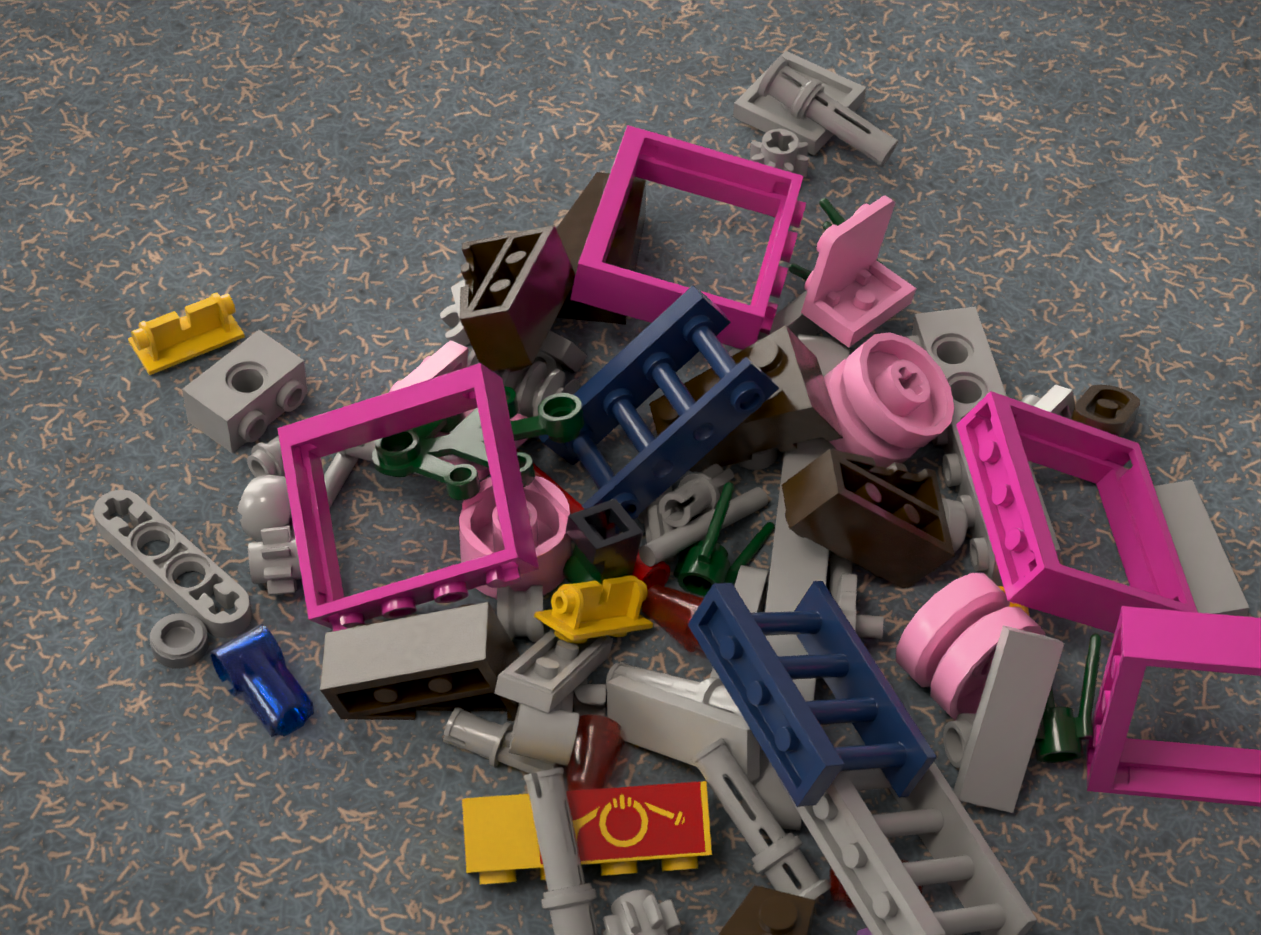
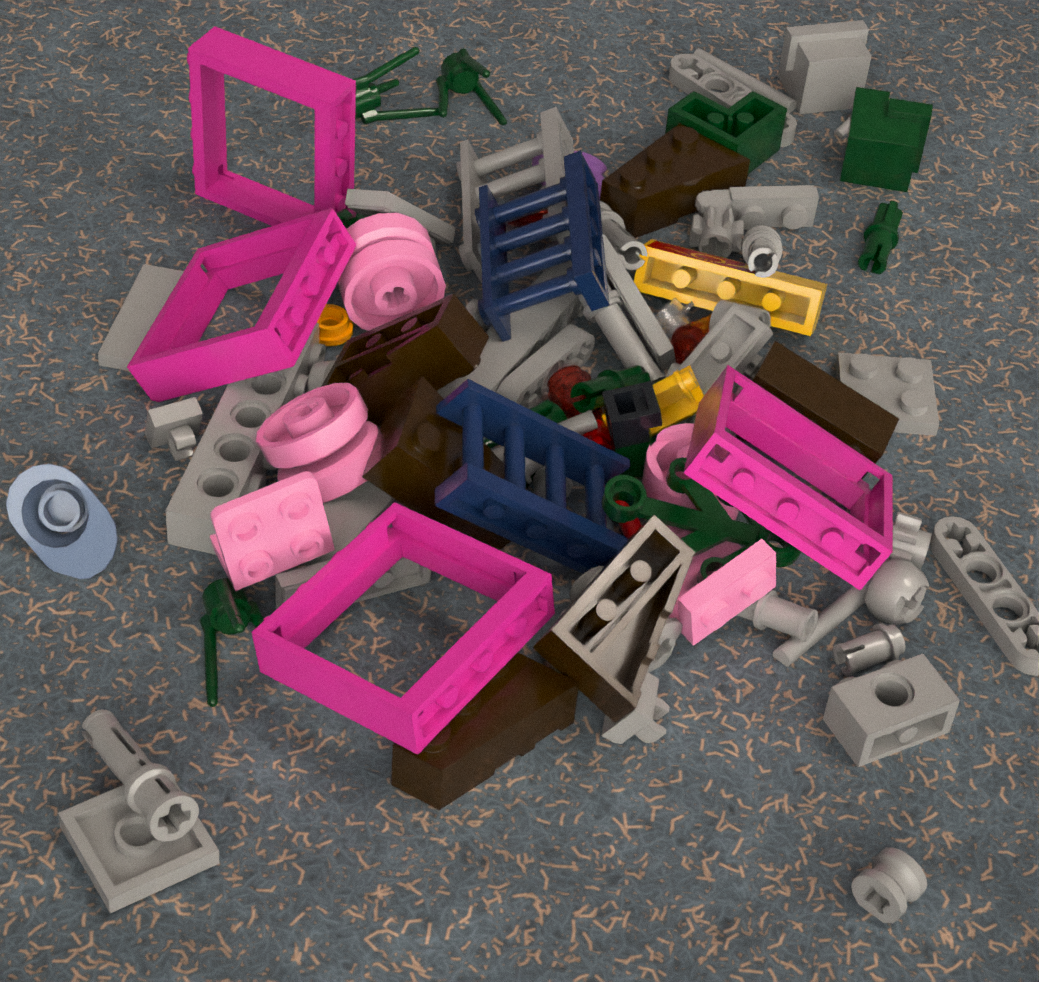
camera: 160 degrees left, 5 degrees down
yellow hinge [128,292,245,376] -> none
flat silver tile [150,613,209,669] -> none
clear blue piece [210,624,314,737] -> none
light grey gear [750,129,809,177] -> none
dark brown plate [1071,384,1140,438] -> none
none -> sand blue piece [6,463,118,579]
none -> dark green axle [570,365,651,413]
none -> clear plate [655,297,695,340]
none -> light grey plate [836,352,939,436]
none -> light grey wheel [851,848,927,924]

